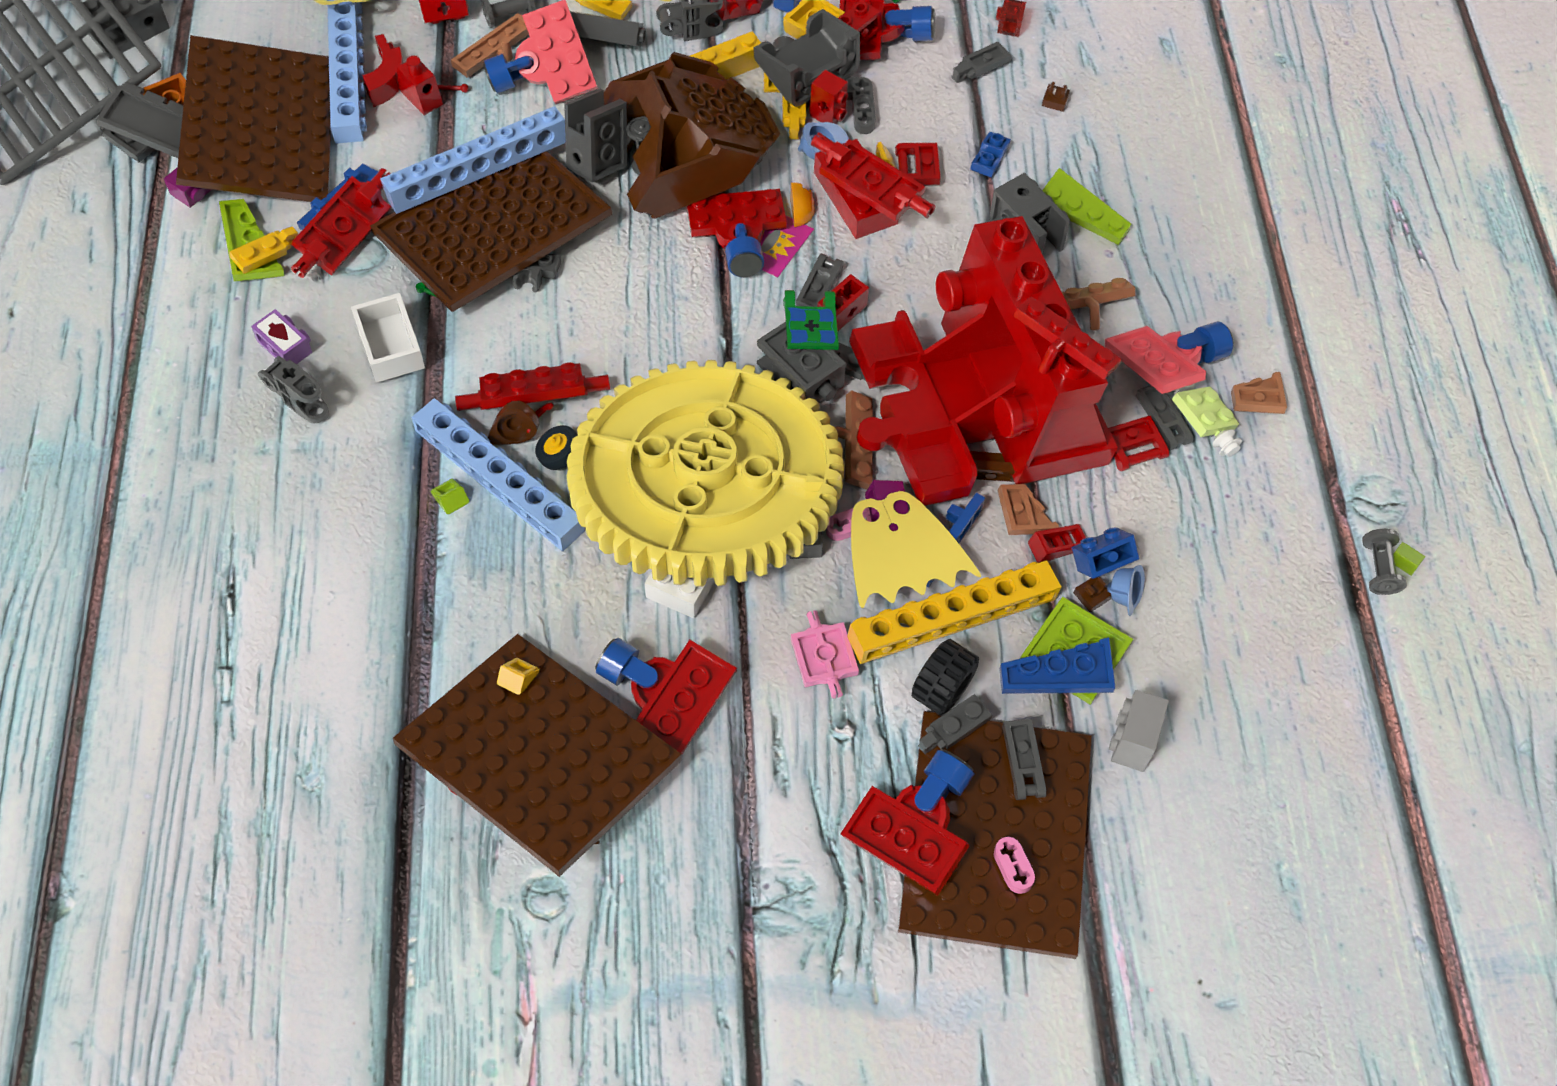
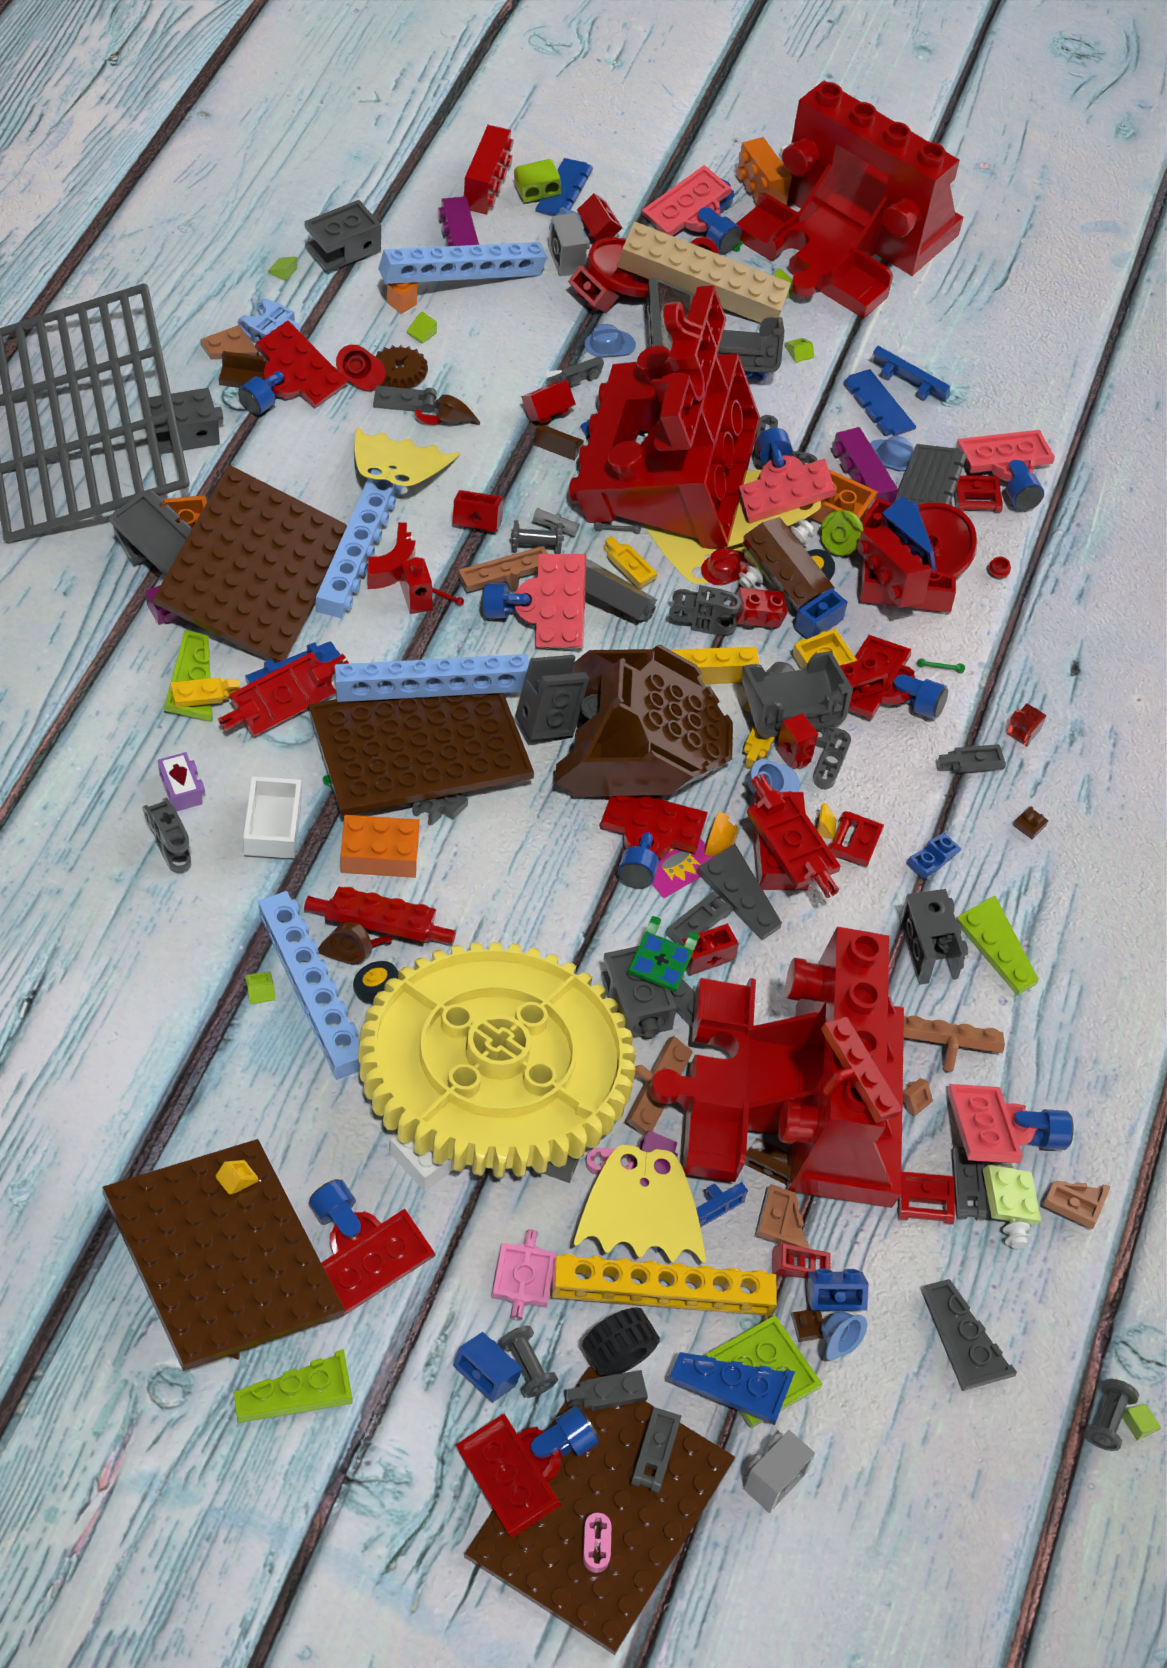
camera: 20 degrees right, 5 degrees down
none -> lime wing [234,1349,353,1423]
none -> orange brick [340,815,420,878]
none -> blue brick [453,1332,523,1402]
none -> dark grey hose [498,1325,558,1398]
none -> dark grey wing [697,843,782,940]
none -> dark grey wing [922,1279,1017,1391]

